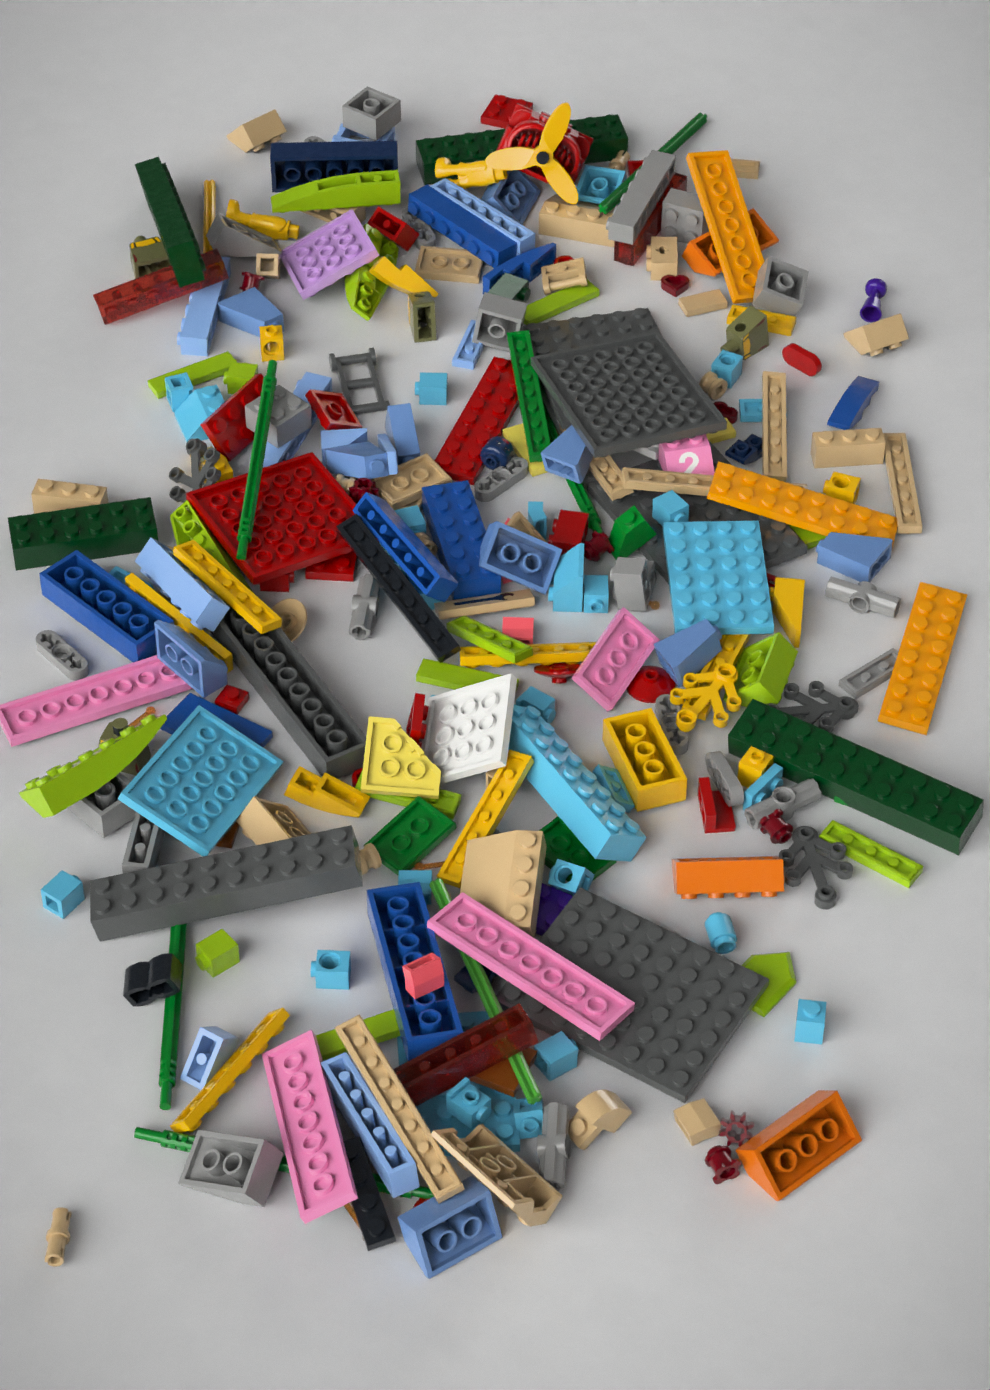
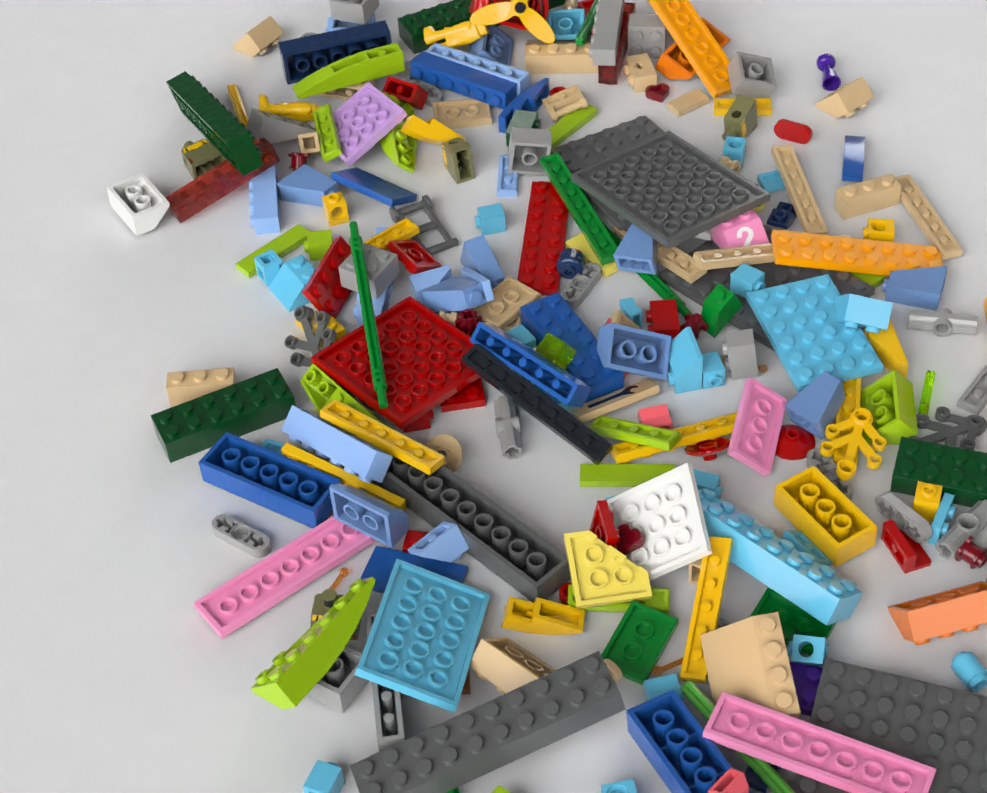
camera: 10 degrees left, 0 degrees up
none -> white slope [107,173,170,236]
none -> lime tile [312,103,343,162]
none -> blue tile [331,168,417,207]
none -> yellow tile [363,218,420,251]
none -> light blue slope [408,521,469,563]
none -> clear neon green brick [535,332,577,370]
none -> dark red tile [616,524,645,555]
none -> medium azure slope [834,294,893,334]
none -> clear neon green tile [918,370,936,415]

